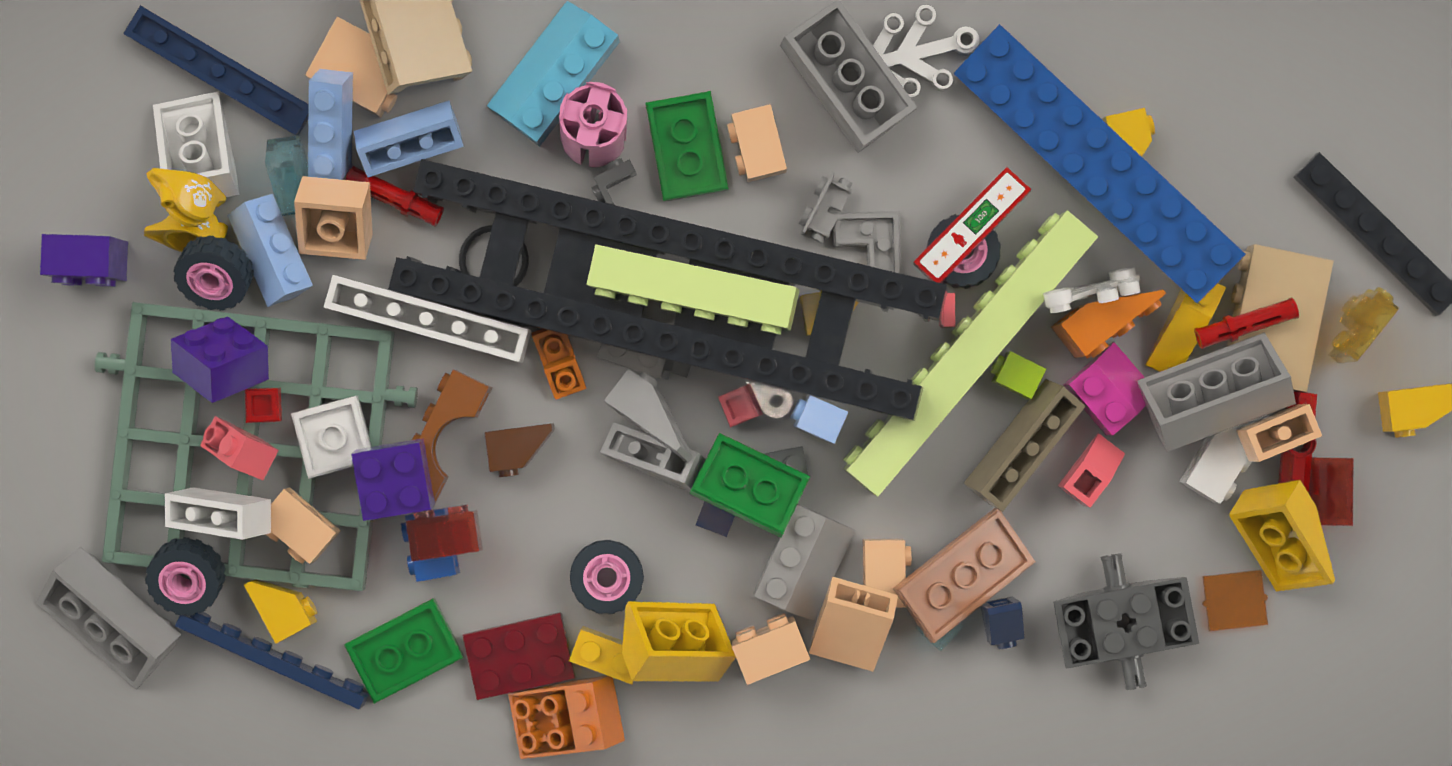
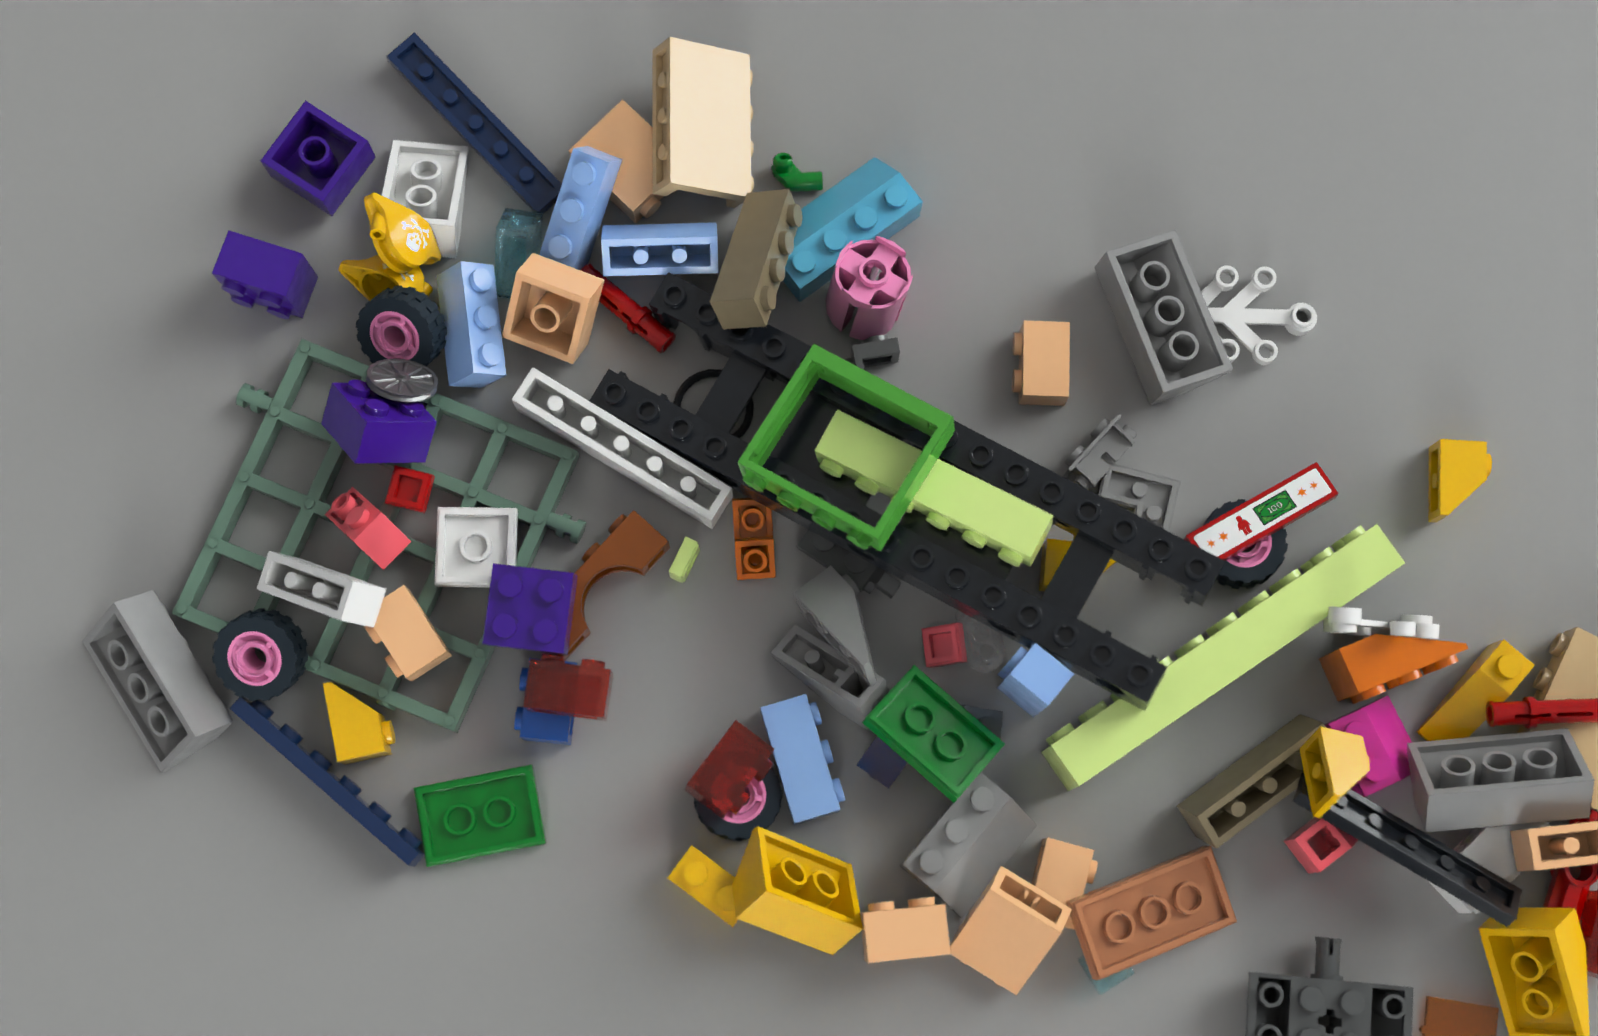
camera: 15 degrees right, 10 degrees down
dark red plate [462,612,576,700] -> none
reddish brown slope [485,423,555,477] -> none
orange slope [508,675,625,759] -> none
green tile [646,91,729,202] -> none
coral tile [939,293,955,328] -> none
blue plate [953,24,1246,304] -> none
dark blue slope [980,597,1025,649] -> none
lime brick [990,351,1046,399] -> none
none -> dark purple brick [260,100,376,216]
none -> flat silver wheel [366,359,438,402]
none -> yellowish green tile [669,536,700,583]
none -> clear red brick [685,720,775,819]
none -> dark tan brick [710,189,802,329]
none -> bright green window [737,344,955,552]
none -> light blue brick [760,694,845,825]
none -> green arm [771,153,823,192]
none -> black plate [1293,772,1522,927]
none -> yellow slope [1299,726,1370,818]

